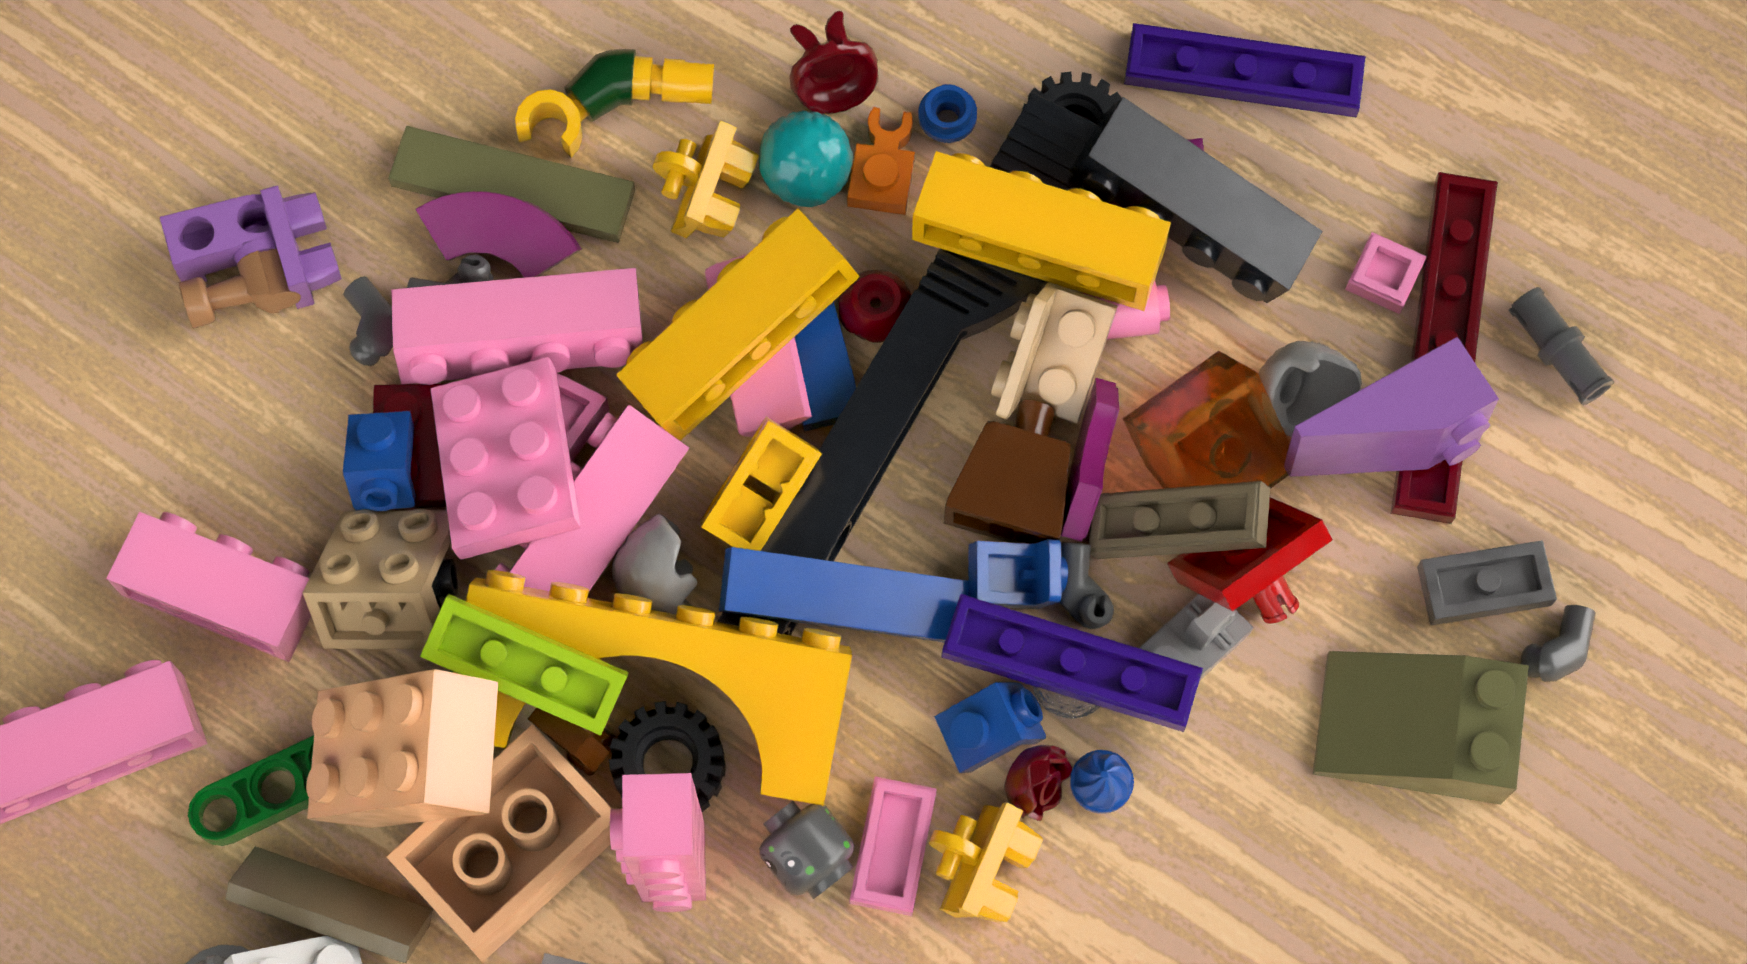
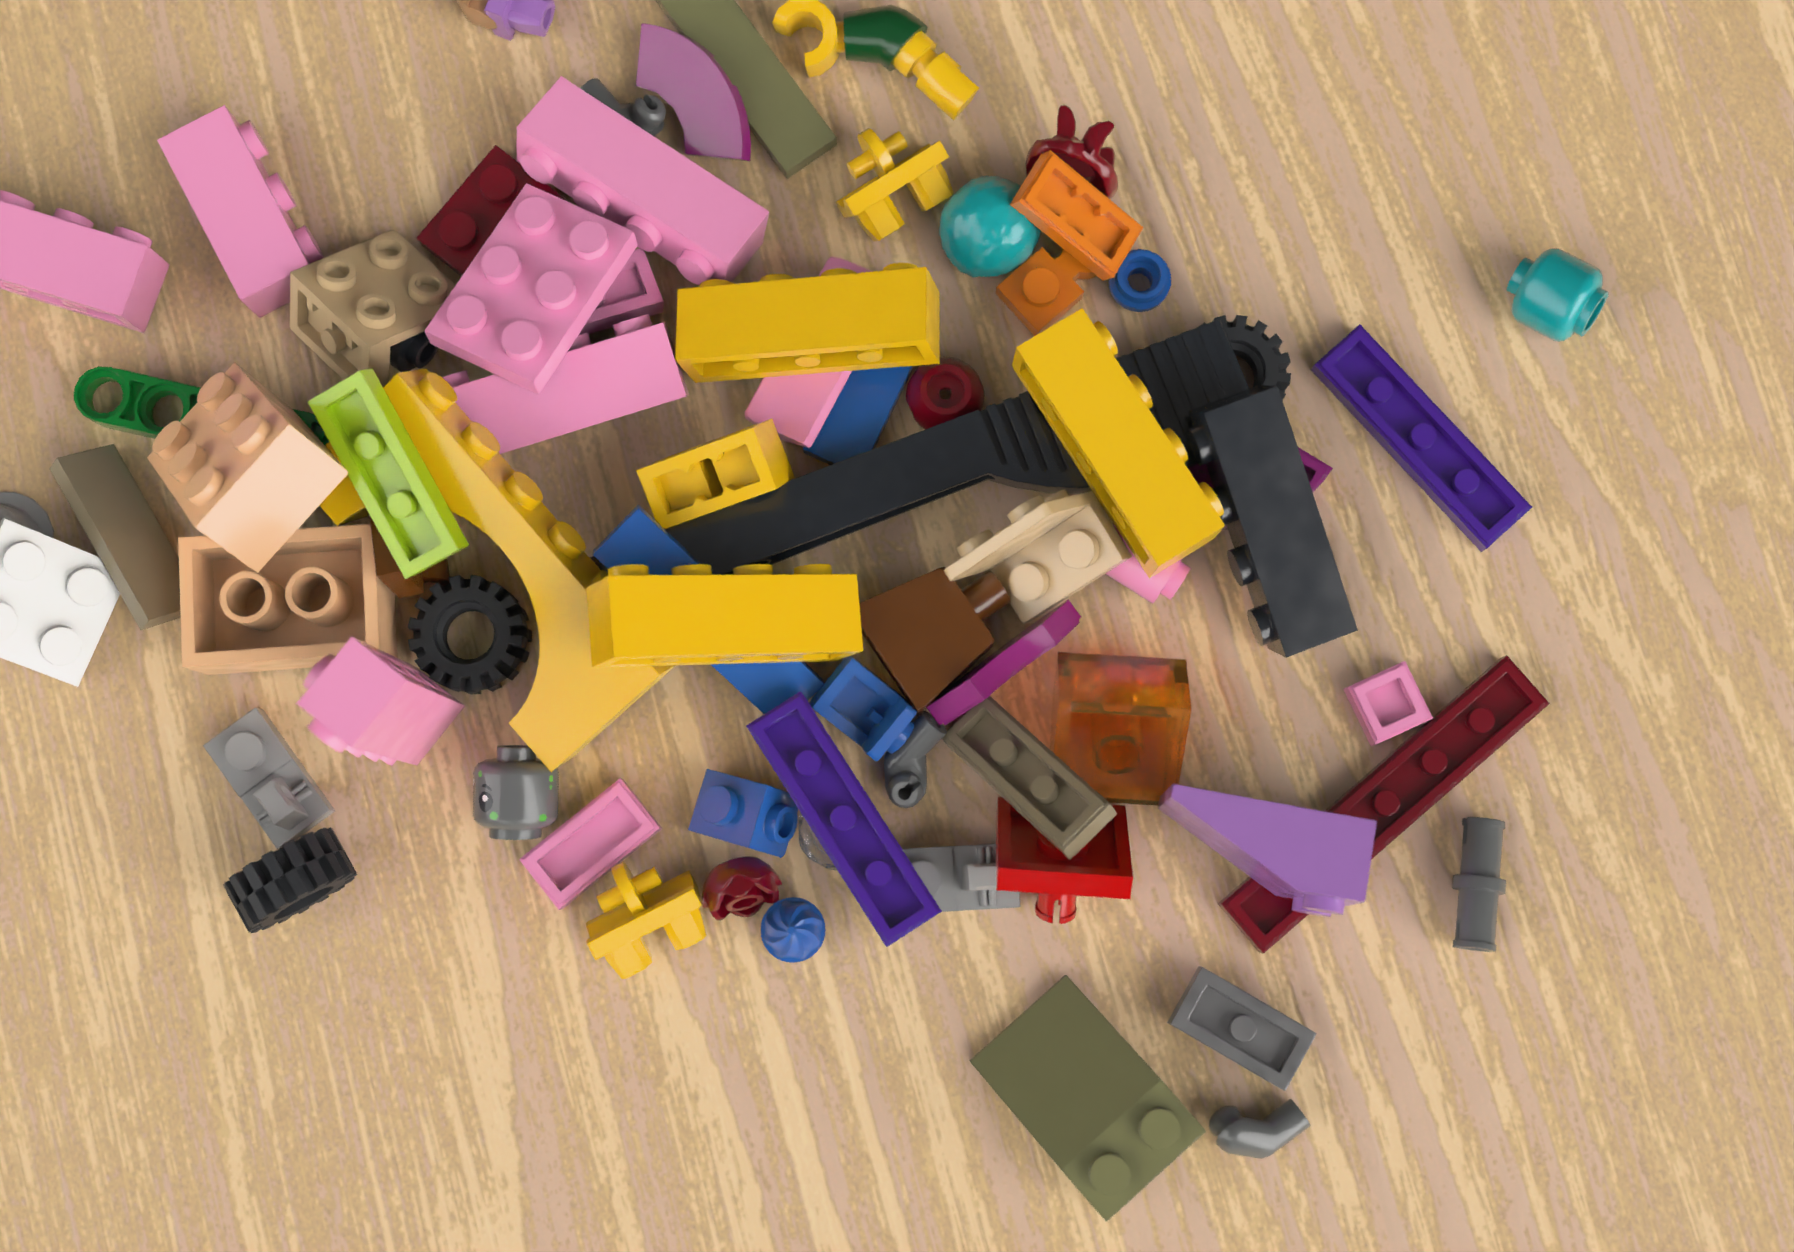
camera: 40 degrees right, 10 degrees up
dark grey arm [343,276,393,366] -> none
blue bracket [343,411,416,511] -> none
light grey hair [612,514,697,614] -> none
light grey hair [1255,341,1362,437] -> none
none -> yellow brick [586,564,864,668]
none -> orange plate [1010,150,1144,281]

